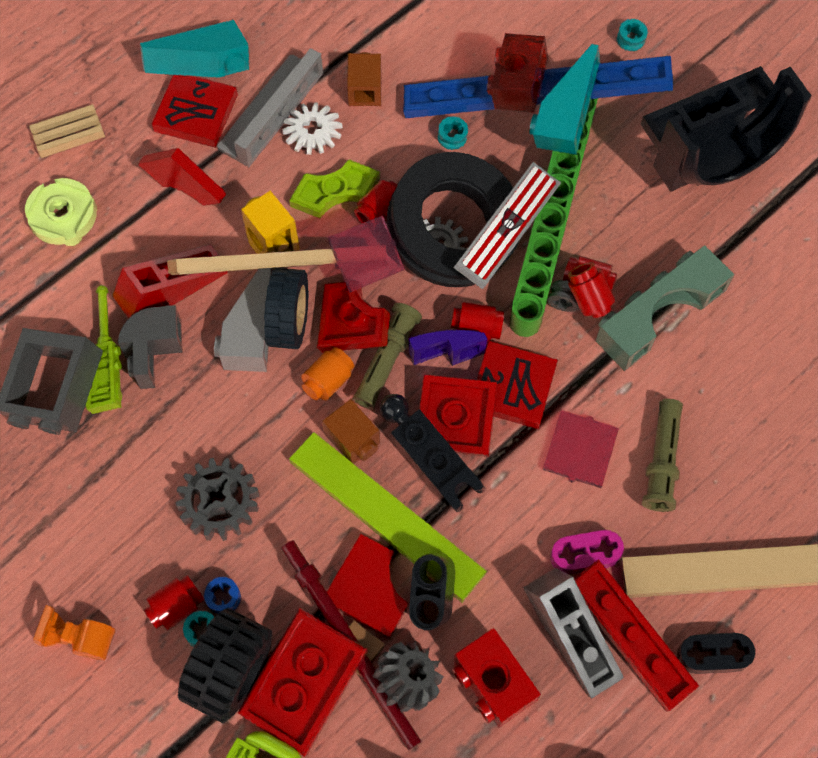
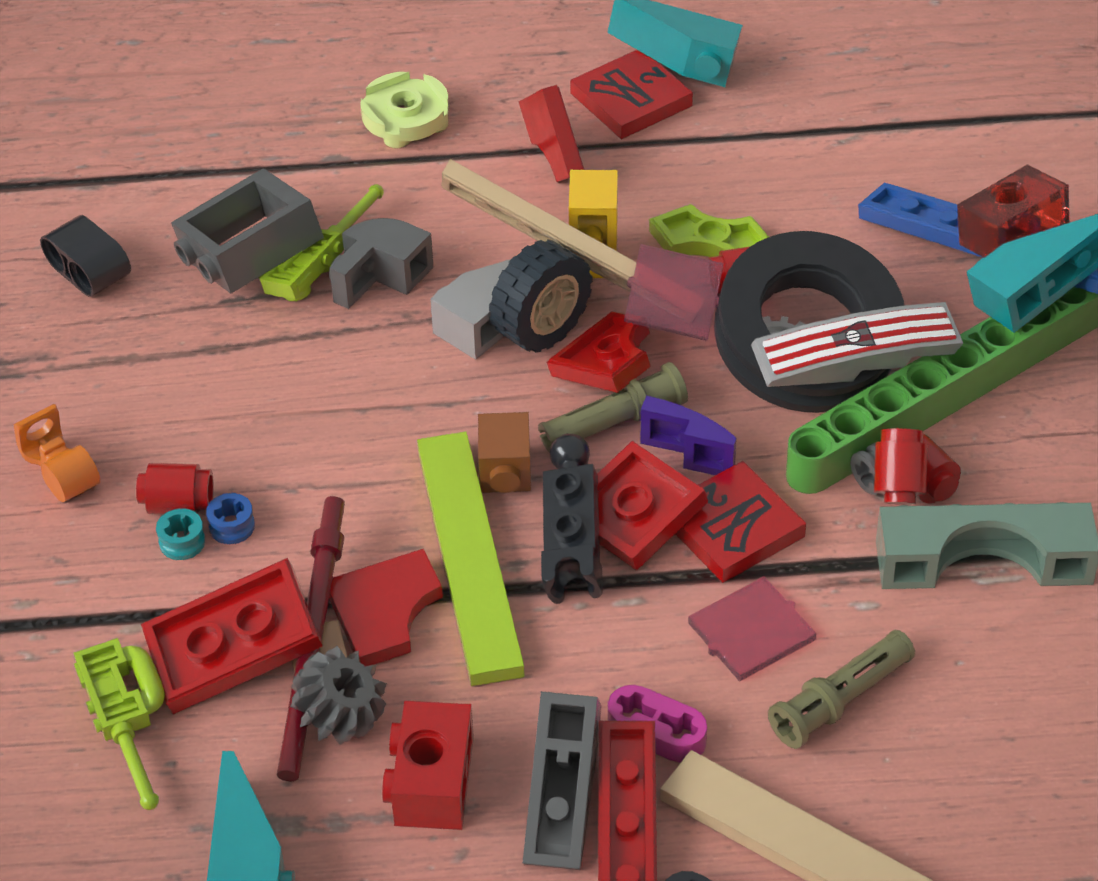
camera: 40 degrees right, 20 degrees down
tan tile [29,105,105,158] -> none
red slope [112,244,228,319] -> none
dark grey gear [176,458,260,541] -> none
black tyre [178,608,272,723] -> none
light grey panel [217,48,323,167] -> none
white gear [282,102,342,155] -> none
orange brick [301,347,354,401] -> none
dark orange brick [347,52,382,106] -> none
black beam [409,553,455,630] -> none
teal bush [437,116,468,150] -> none
red brick [451,301,504,341] -> none

